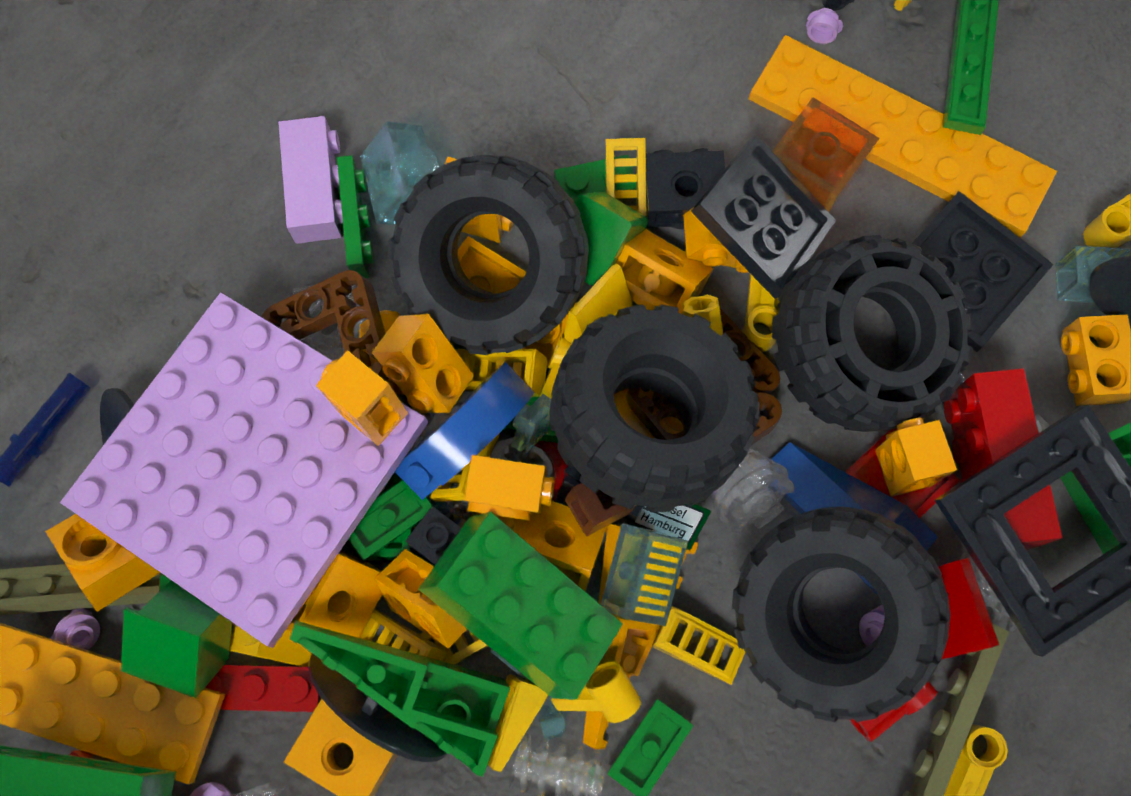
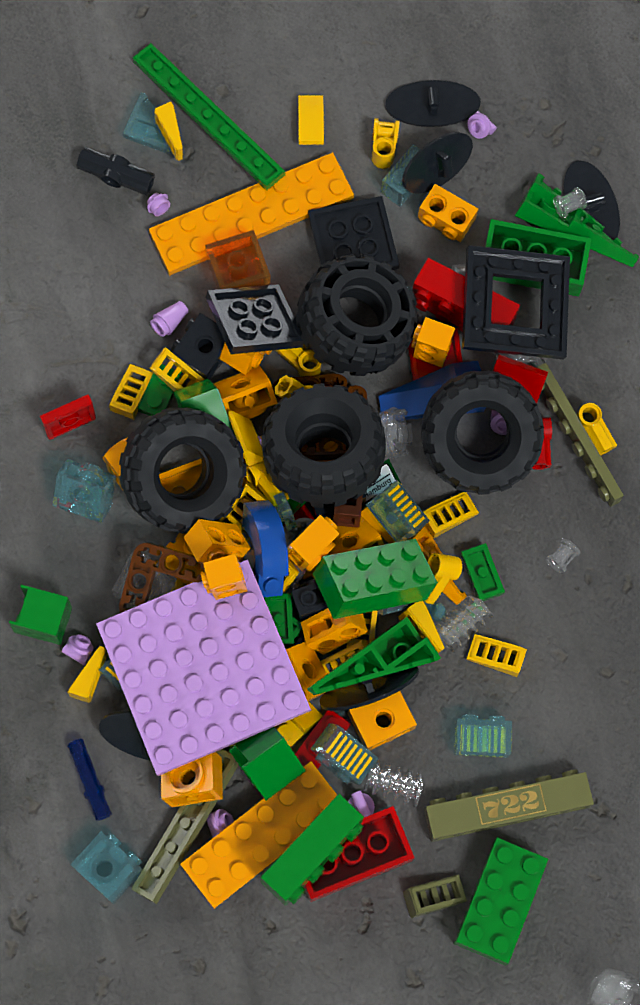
camera: 60 degrees left, 0 degrees up
lavender brick [278,116,343,244] -> none
green plate [337,155,375,279] -> none
none -> green piece [9,585,72,645]
none -> red tile [40,394,96,440]
none -> lavender plate [62,635,94,666]
none -> yellow slope [67,646,108,703]
none -> yellow slope [109,364,153,420]
none -> lavender cone [150,301,189,337]
none -> yellow slope [298,95,324,145]
none -> clear light blue brick [310,723,379,785]

